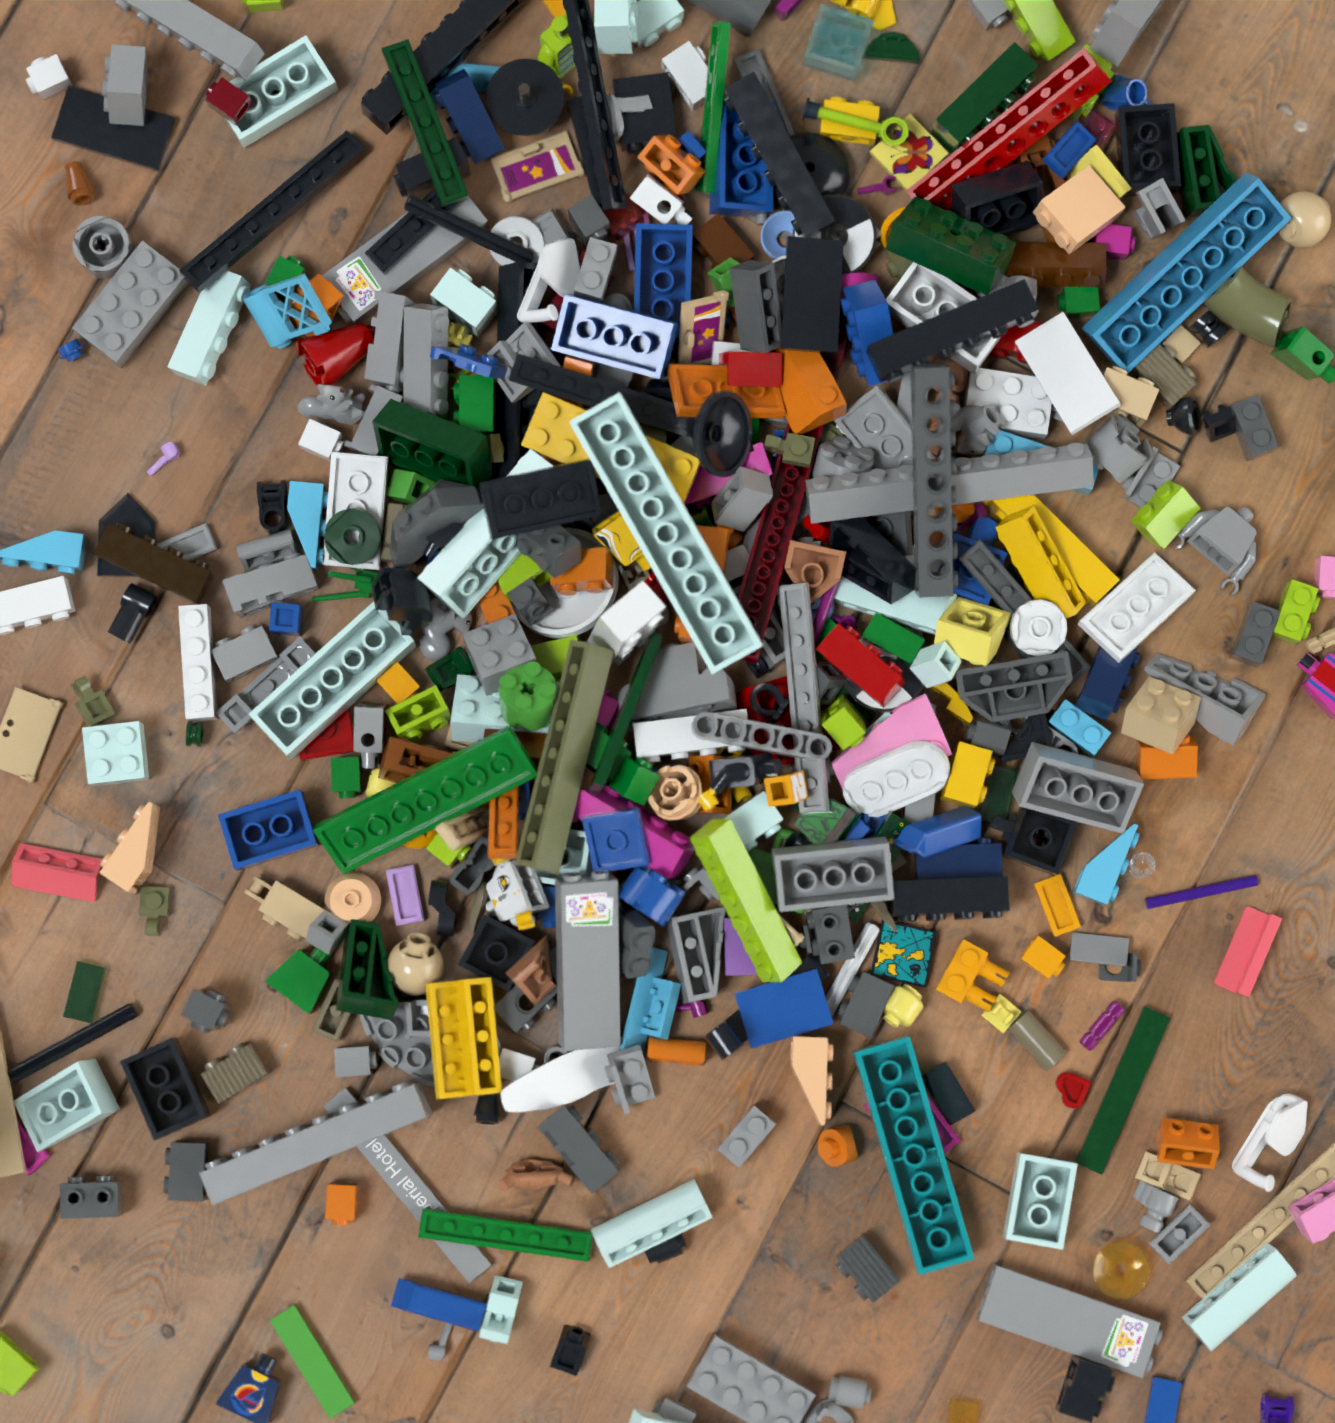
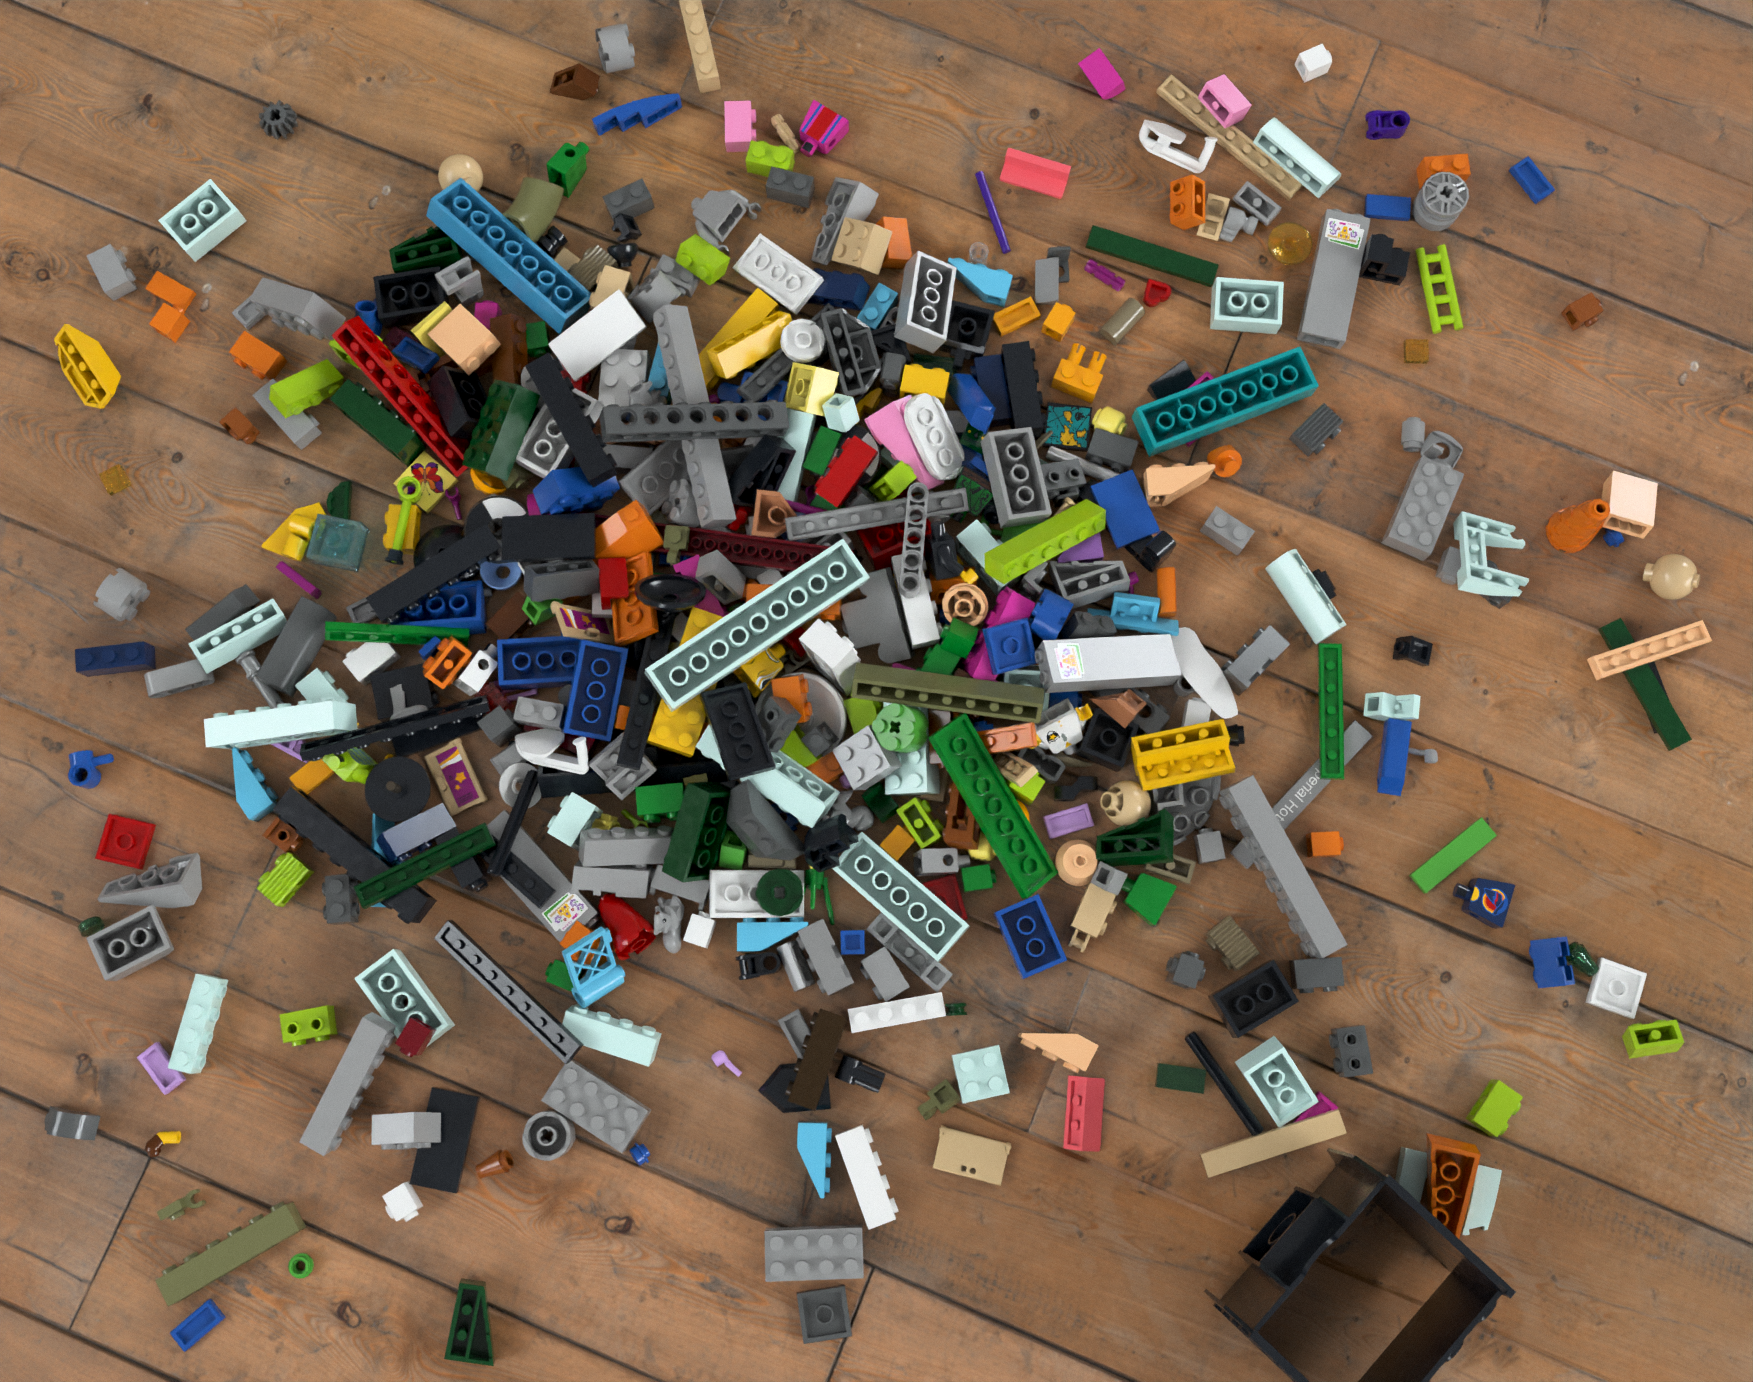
camera: 90 degrees left, 5 degrees down
olive plate [139,886,171,936] -> none
black bar [423,523,463,559] -> none
blue wing [430,344,508,378] -> none
nougat piece [498,1158,575,1191] -> none
dark green tile [588,632,663,794] -> none
light grey bracket [604,1044,656,1115] -> none
black piece [750,683,789,724] -> none
light orange brick [764,770,808,807] -> none
light yellow tile [981,993,1021,1034] -> none
none -> dark grey brick [322,874,360,925]

